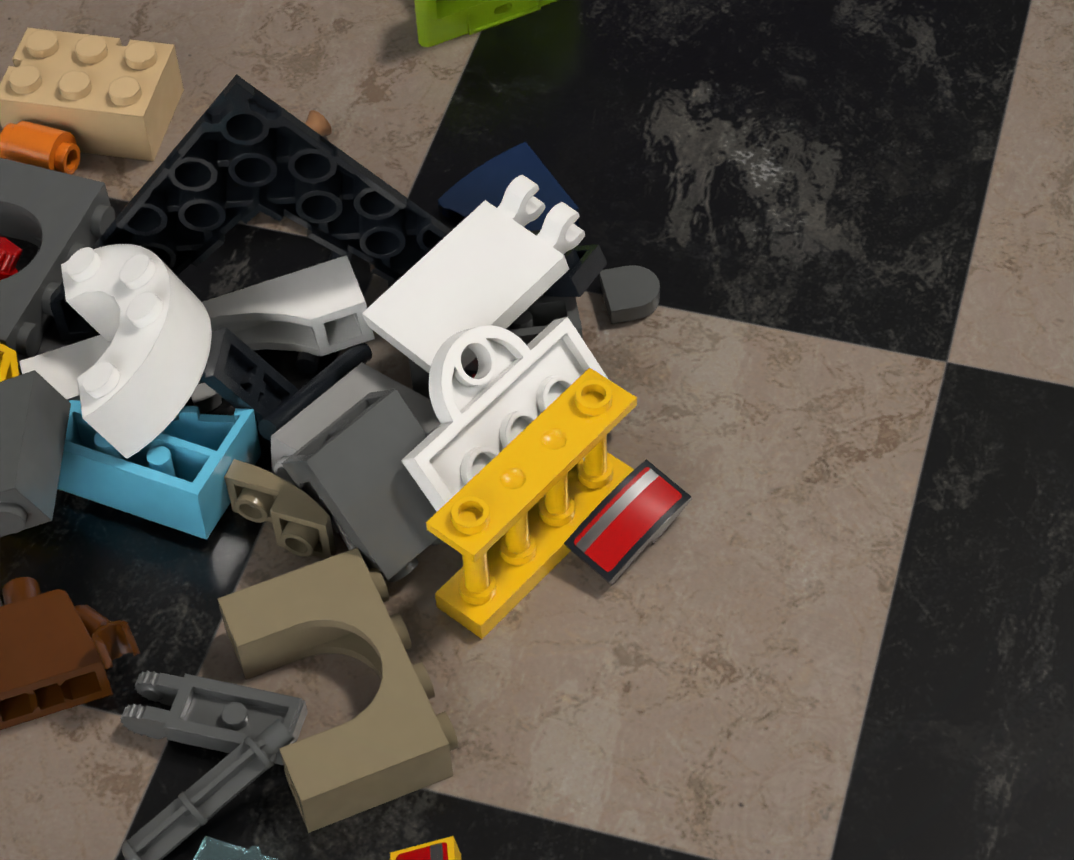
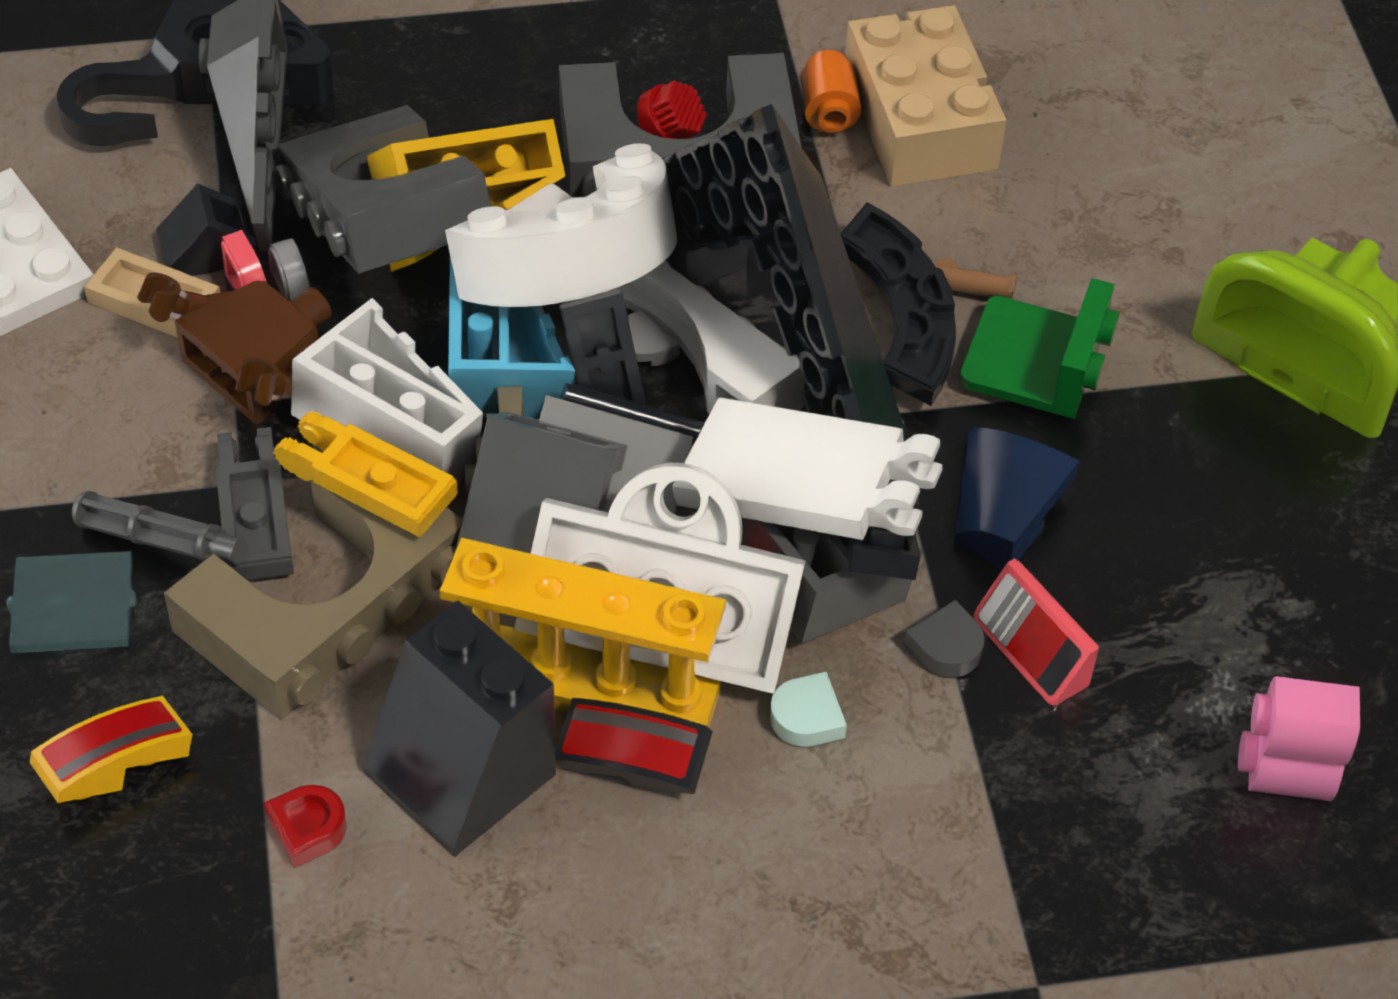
camera: 60 degrees right, 0 degrees up
none -> red tile [264,785,347,868]
none -> yellow hinge [273,411,458,538]
none -> white wedge [291,298,483,485]
none -> black slope [363,601,556,857]
none -> light aqua tile [770,671,847,747]
none -> green bracket [960,278,1120,419]
none -> slope [973,558,1099,706]
none -> bright pink brick [1238,676,1360,801]

